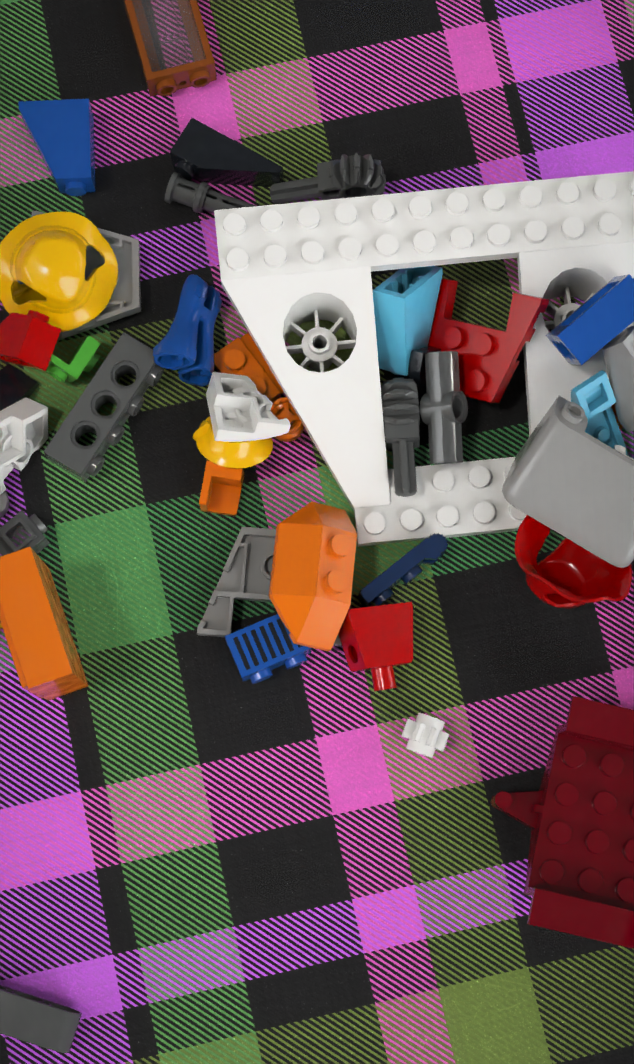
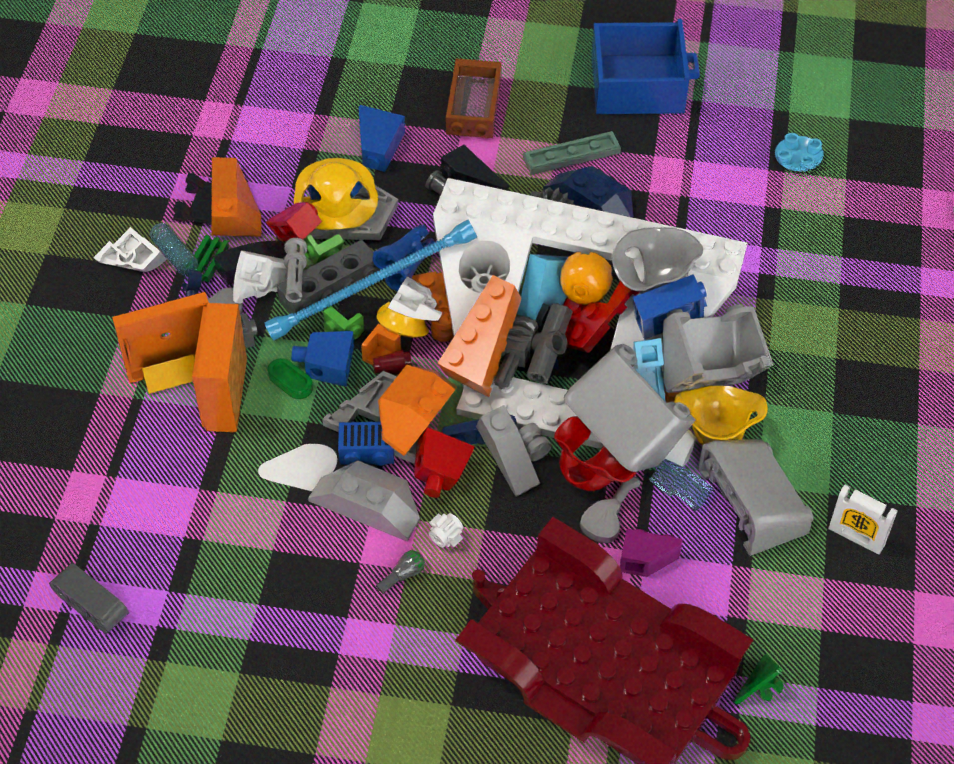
camera: 25 degrees right, 25 degrees down
none -> white sticker [258,444,337,491]
none -> dark azure hose [265,219,478,340]
none -> green tile [267,358,313,399]
none -> light grey pin [284,238,307,303]
none -> blue torso [291,331,354,387]
none -> light grey wedge [308,460,420,541]
none -> bright green bracket [323,306,364,339]
none -> dark red cone [373,350,412,375]
none -> dark grey piece [376,550,425,594]
none -> wedge [437,275,522,397]
none -> light grey slope [476,405,540,497]
none -> light grey wheel [519,423,552,461]
none -> sand green tile [523,131,621,175]
none -> dark blue wedge [543,166,633,218]
none -> light orange cylinder [560,252,613,305]
none -> light grey piece [580,477,640,543]
none -> light grey piece [612,227,703,293]

